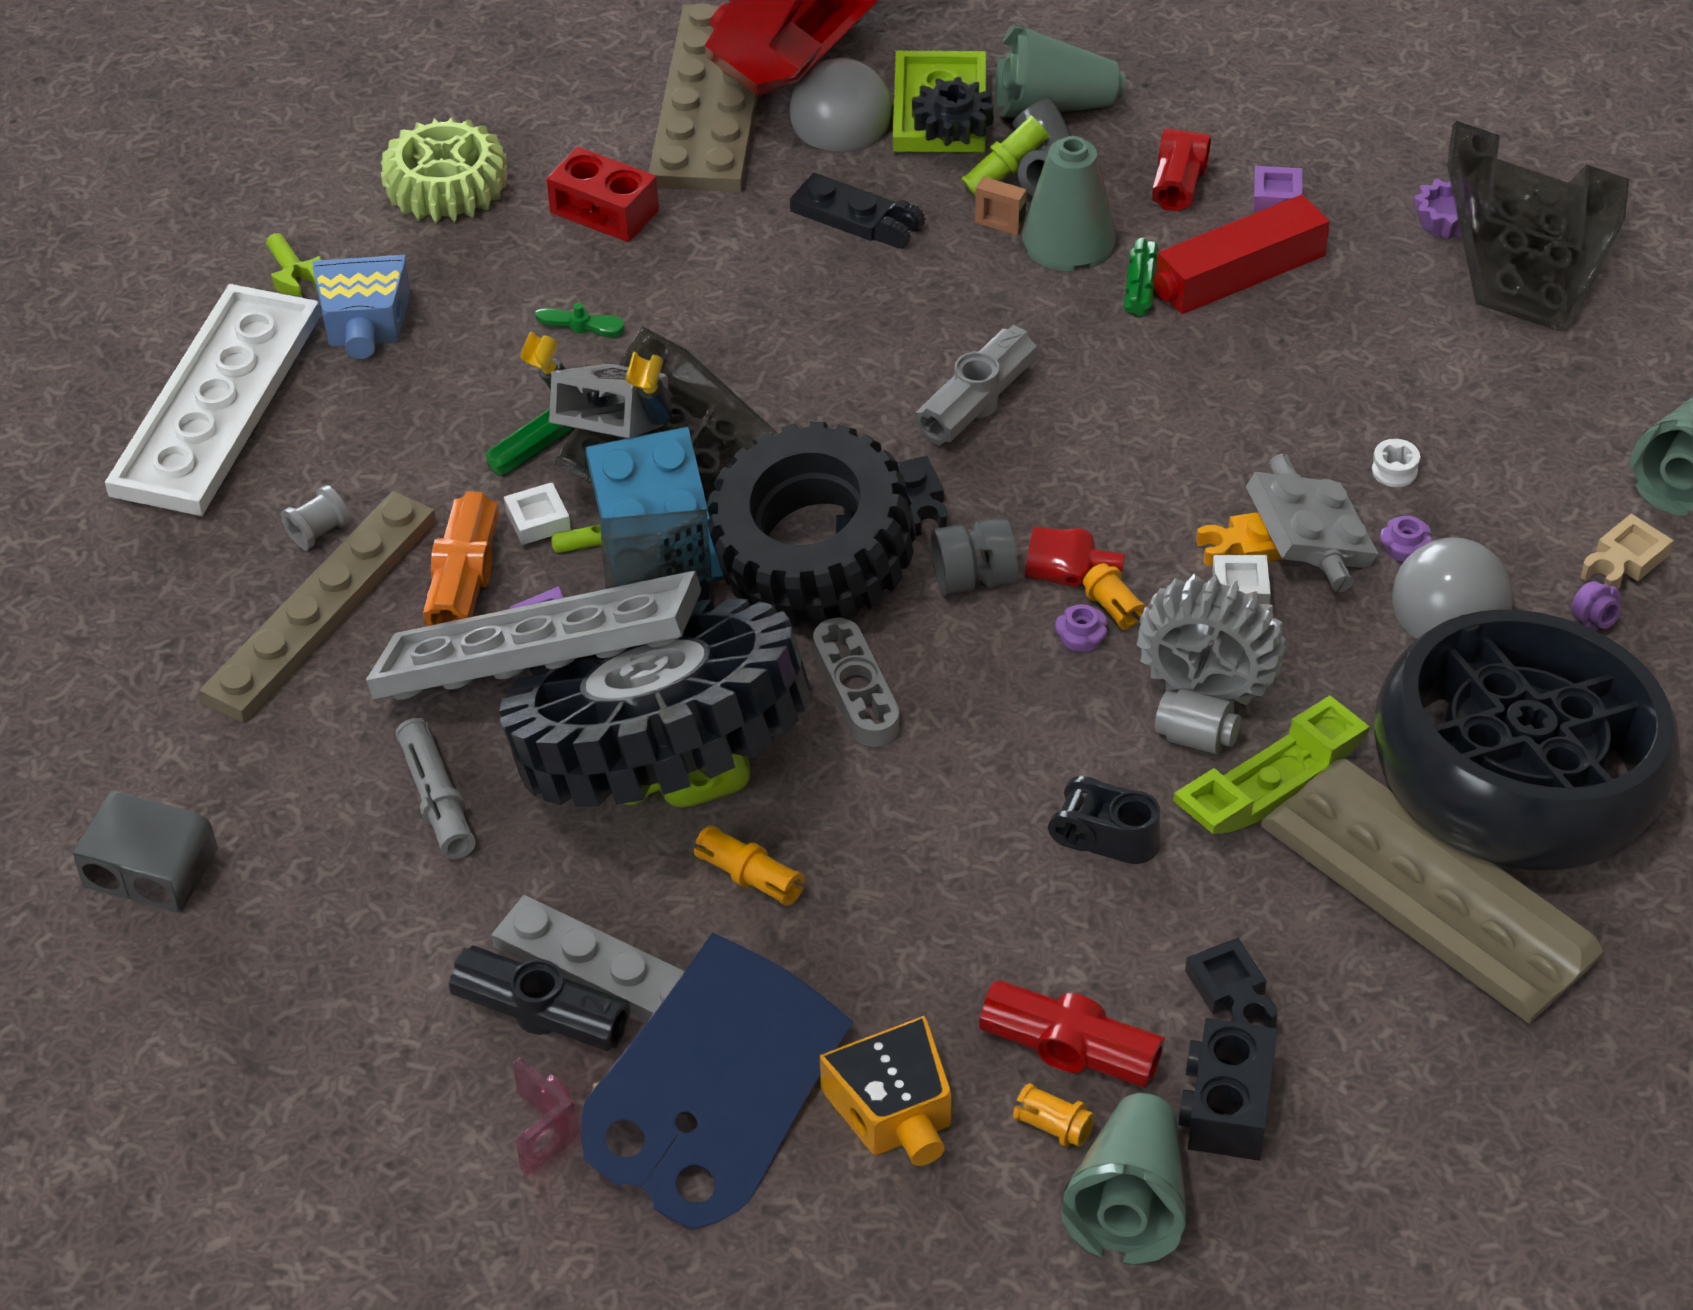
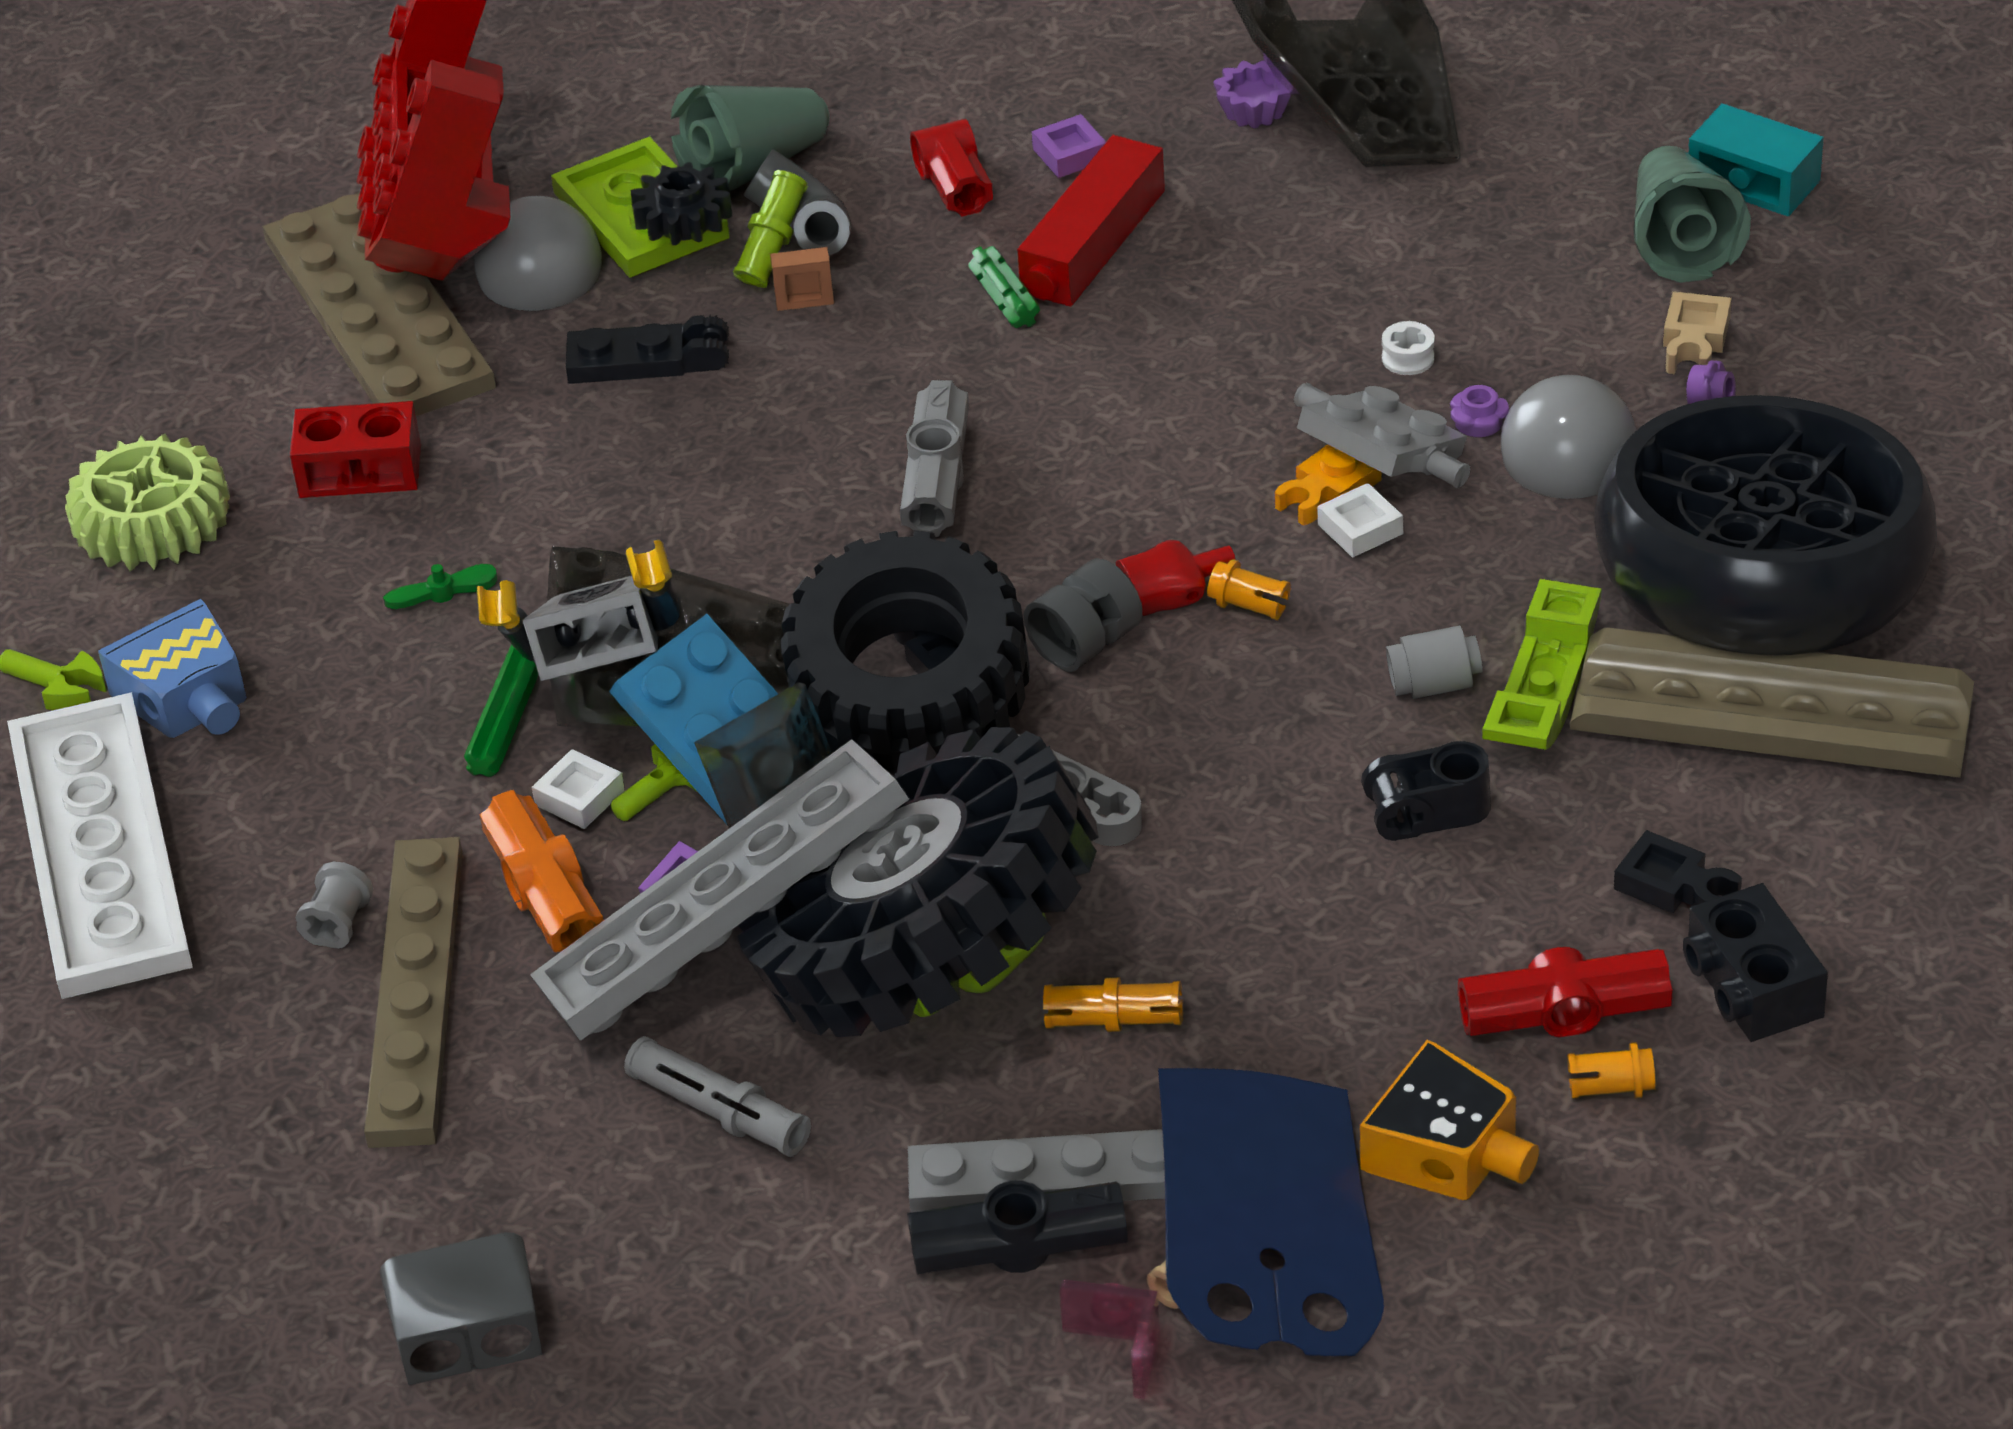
camera: 30 degrees left, 5 degrees down
sand green cone [1022,136,1116,271] -> none
medium lavender plate [1055,604,1107,652] -> none
sand green cone [1061,1093,1187,1264] -> none
light grey gear [1136,573,1286,705] -> none

